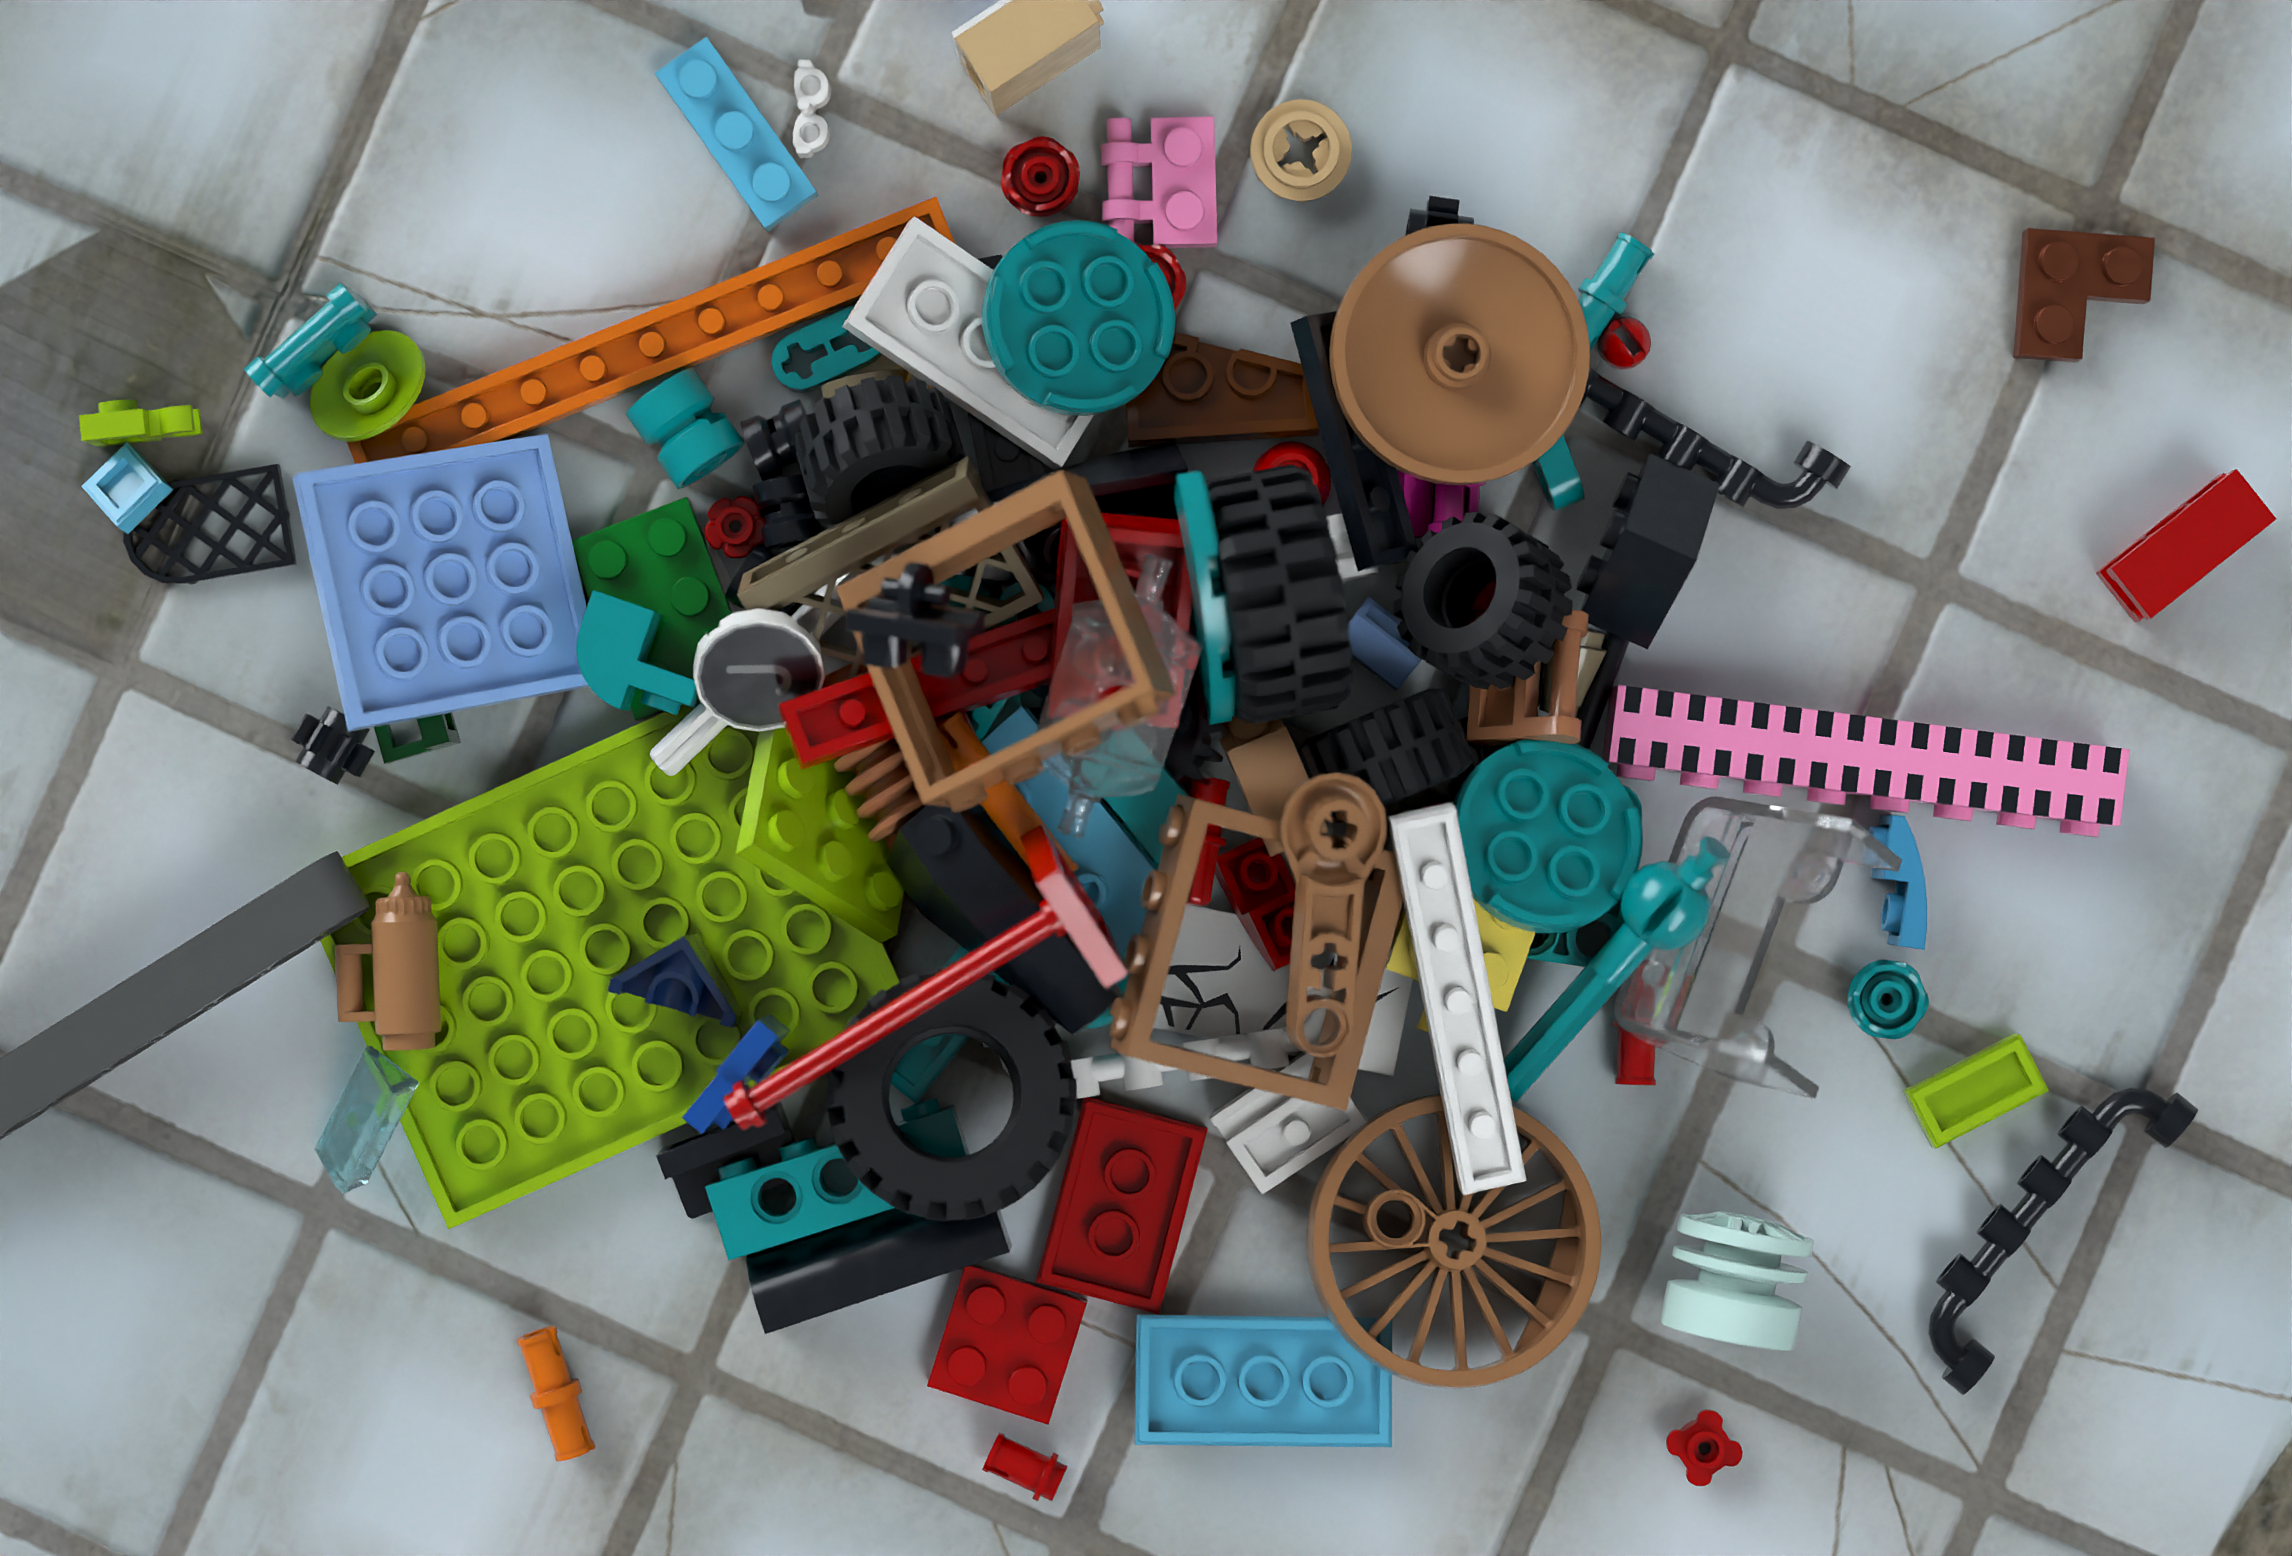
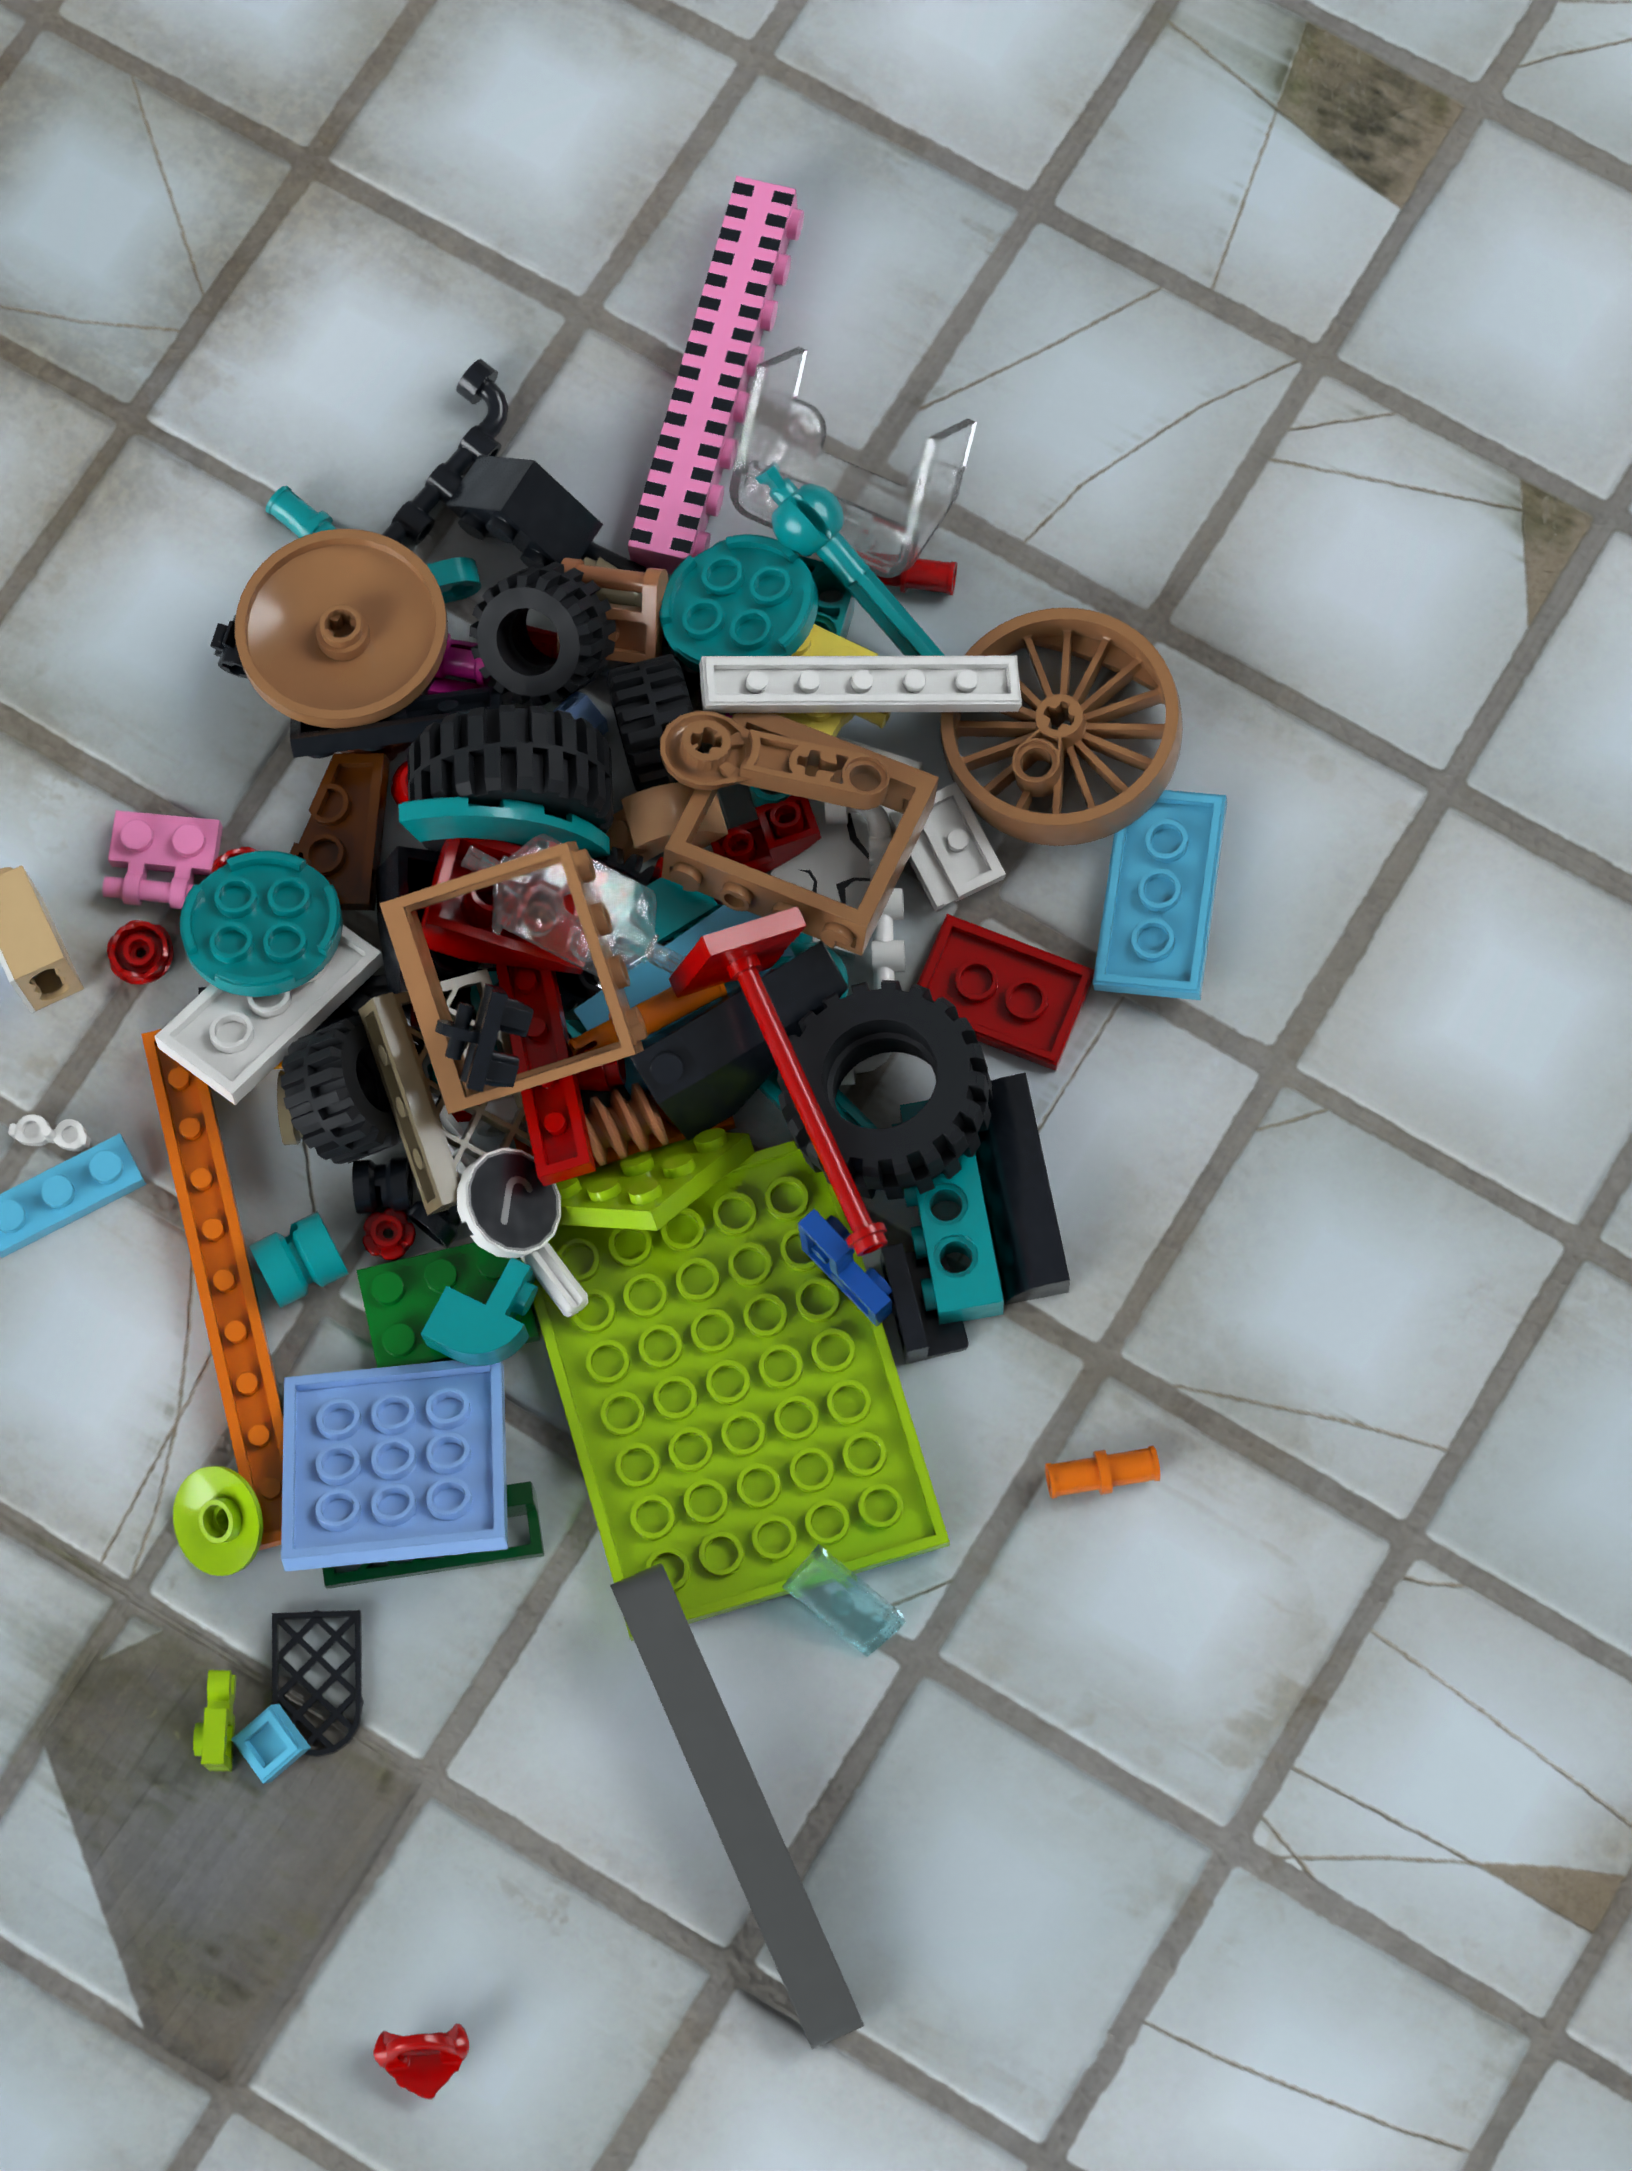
camera: 75 degrees left, 15 degrees down
teal plate [244,282,378,399] -> none
black gear [291,706,375,785] -> none
medium nougat piece [335,872,441,1051] -> none
dark blue slope [607,933,743,1028] -> none
black wheel [740,399,807,481] -> none
teal beam [771,306,883,393] -> none
red plate [927,1264,1088,1425] -> none
red pin [982,1432,1068,1501] -> none
tan gear [1250,99,1352,203] -> none
red hinge [1598,317,1651,370] -> none
light aqua wheel [1660,1211,1814,1350] -> none
red plate [1666,1409,1743,1486] -> none
teal plate [1847,960,1929,1039] -> none
dark azure slope [1865,815,1927,950] -> none
lime tile [1902,1033,2049,1149] -> none
black bar [1928,1088,2198,1395] -> none
copper plate [2013,228,2155,363] -> none
red piece [2096,469,2277,622] -> none

